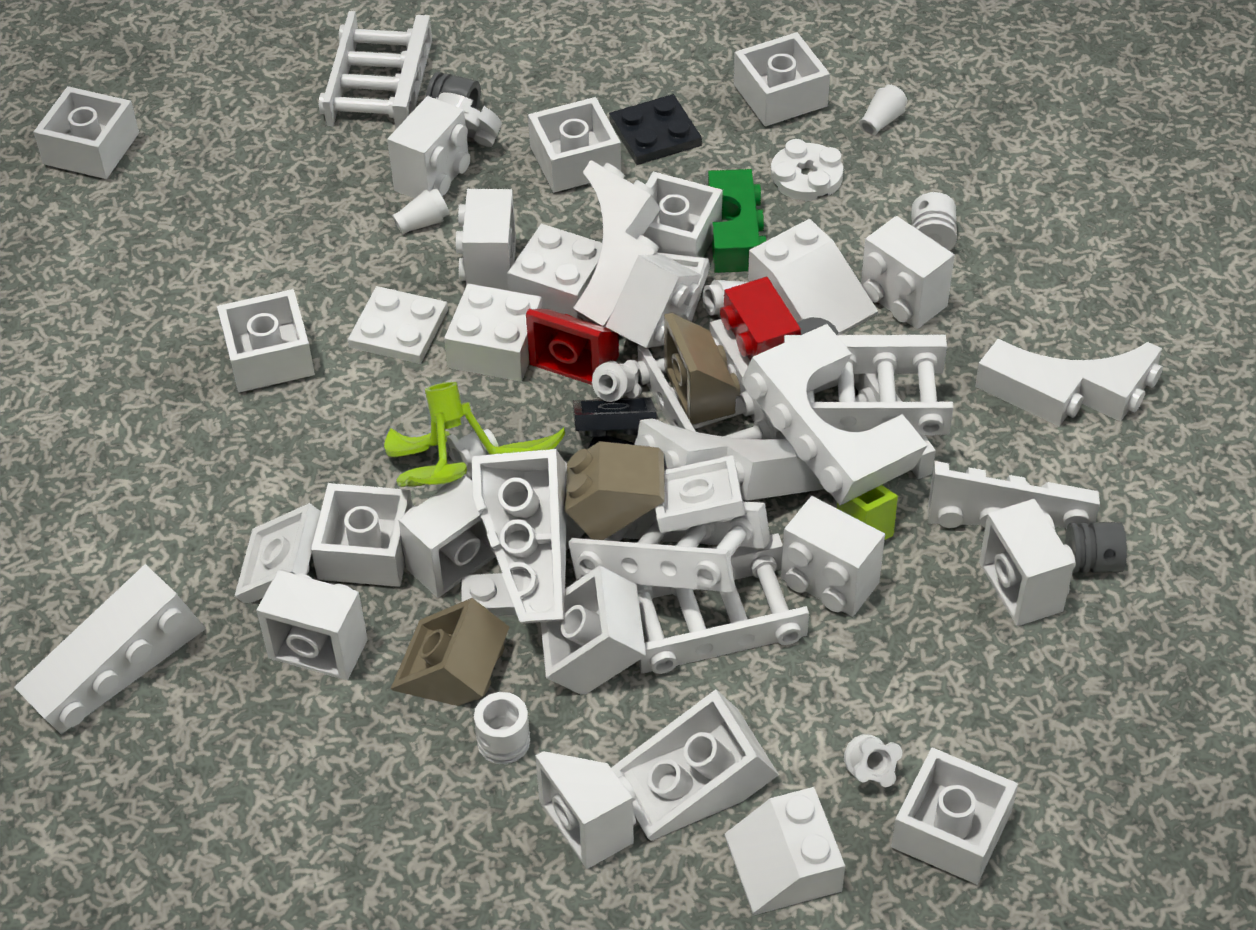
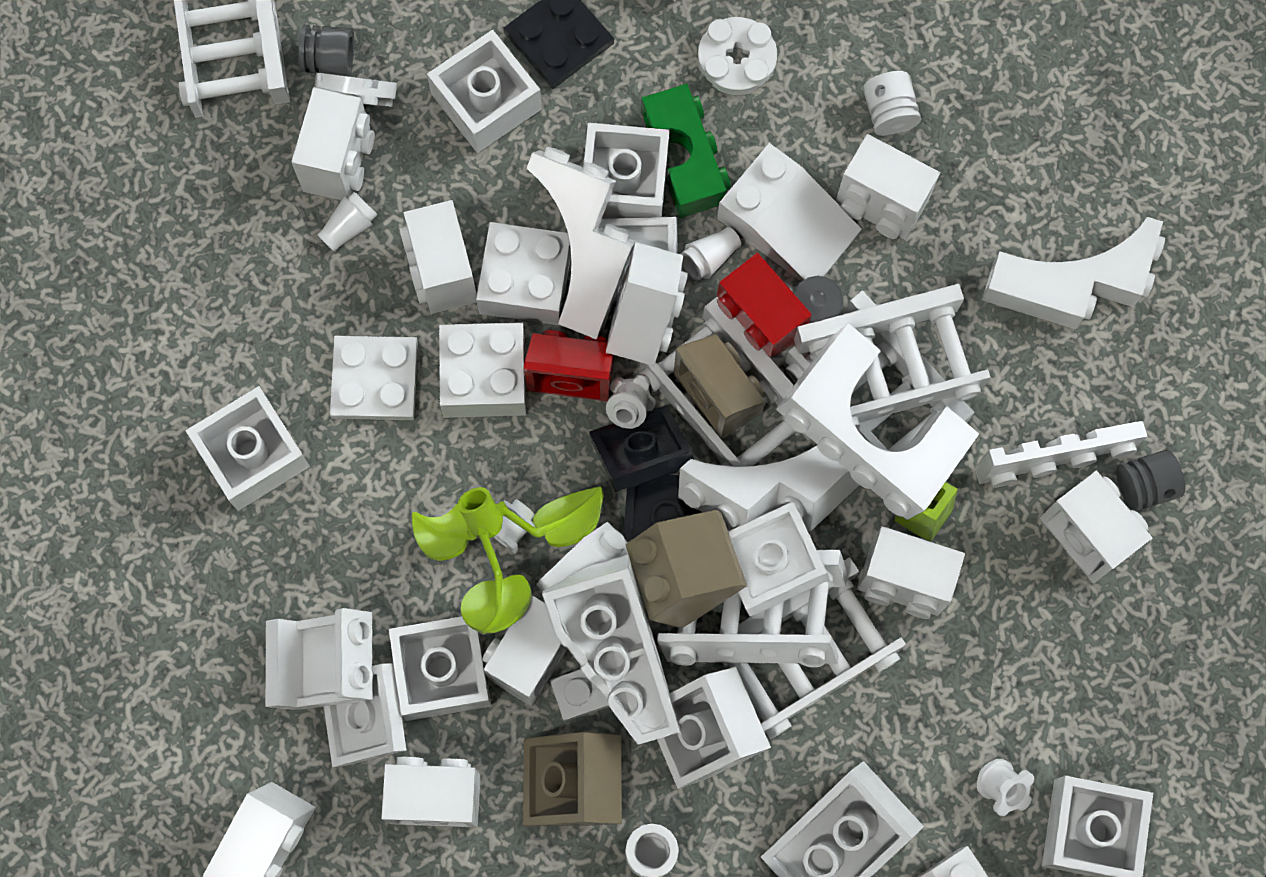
camera: 20 degrees left, 25 degrees up
none -> white panel [265,608,373,710]

